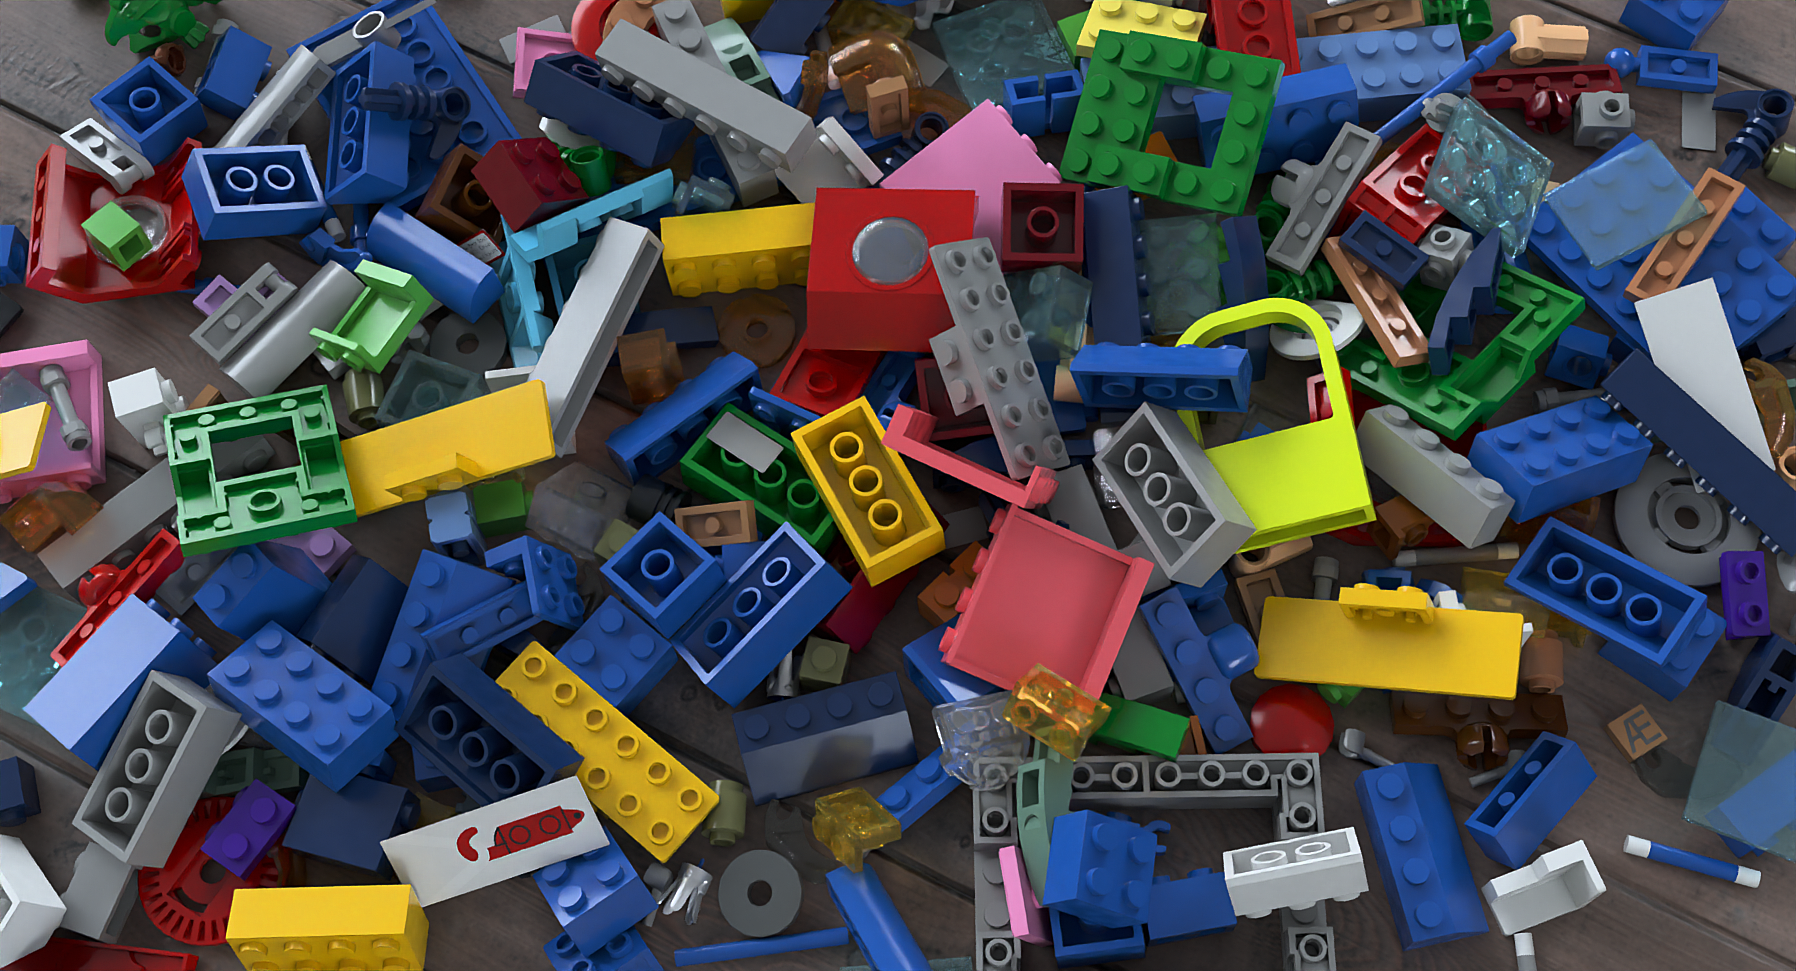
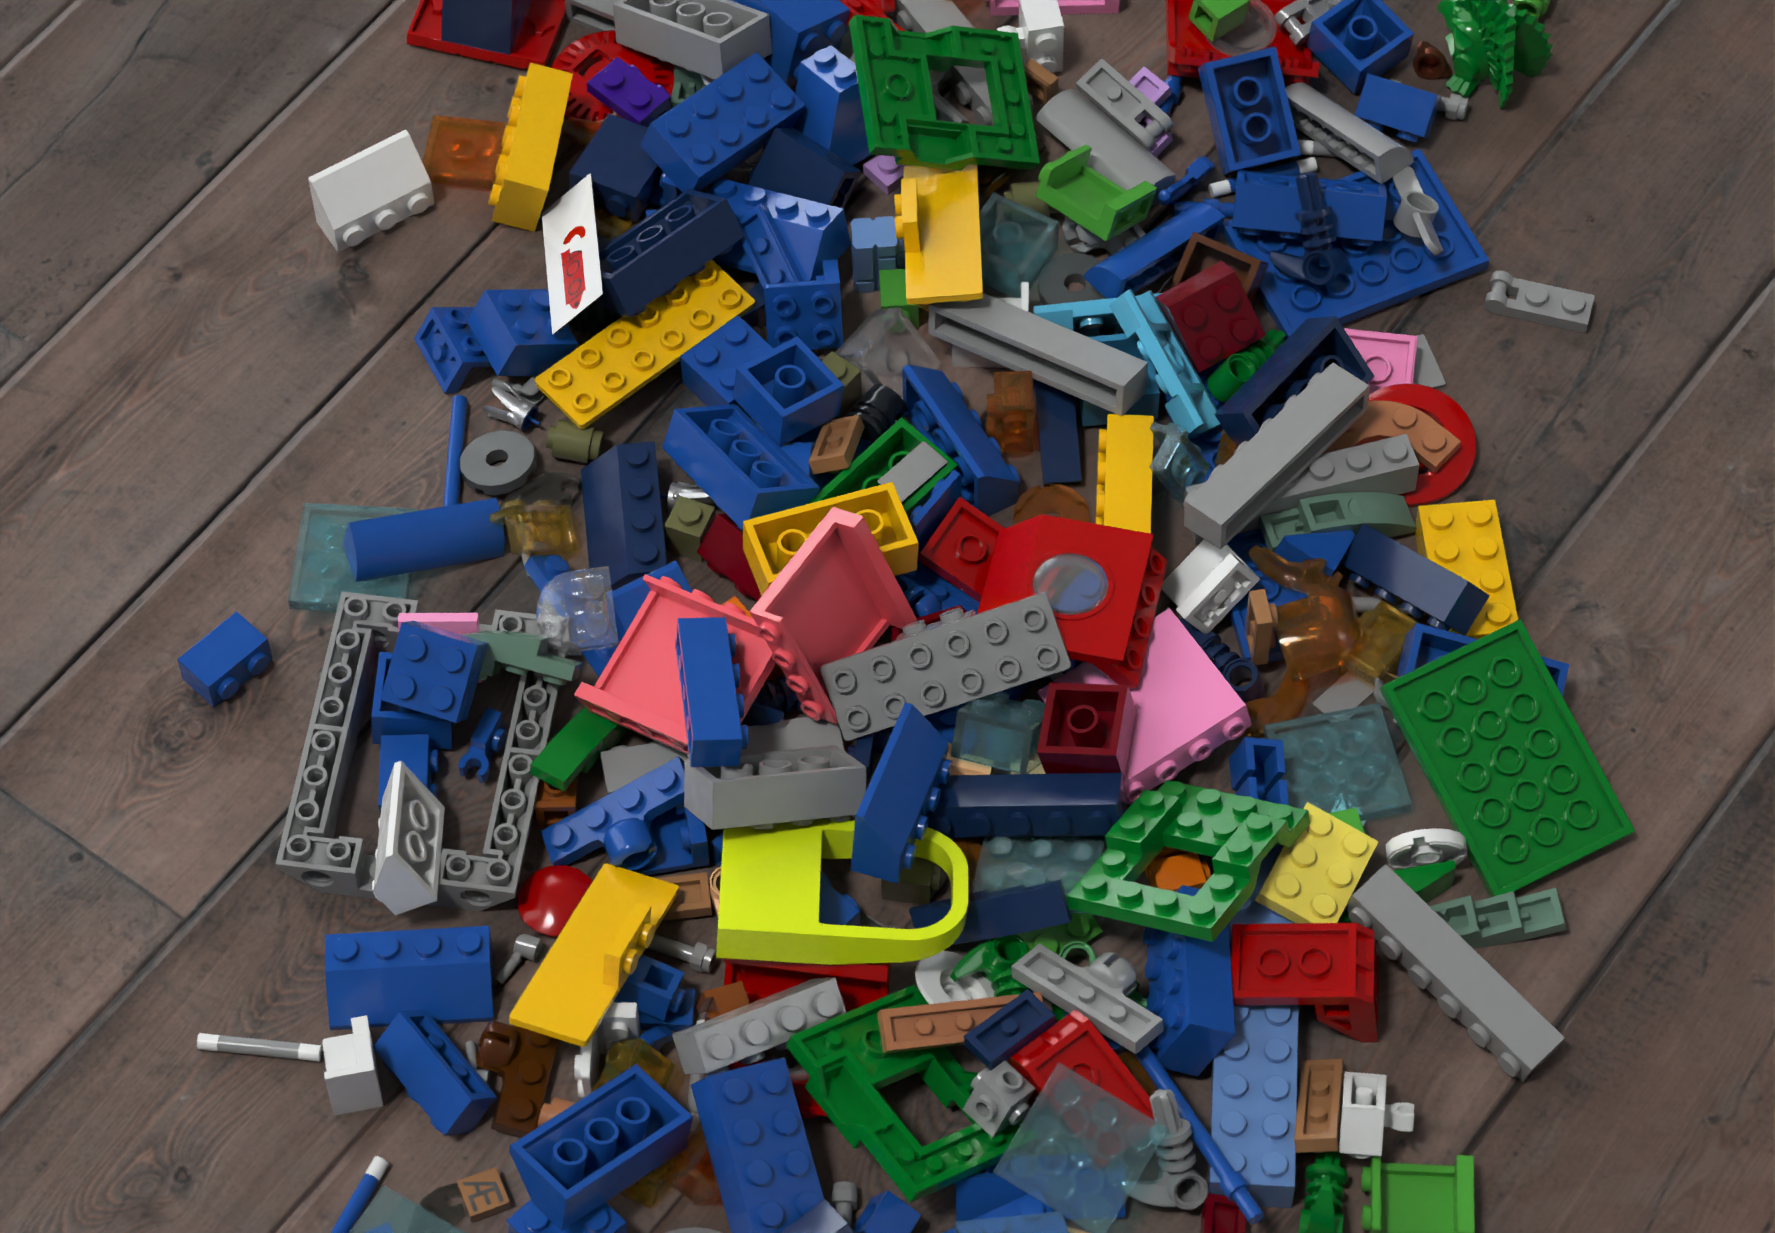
camera: 95 degrees right, 10 degrees down
clear yellow bracket [1002,663,1112,761] -> none
dark blue slope [1427,228,1505,375] -> none
none -> blue brick [675,617,749,767]

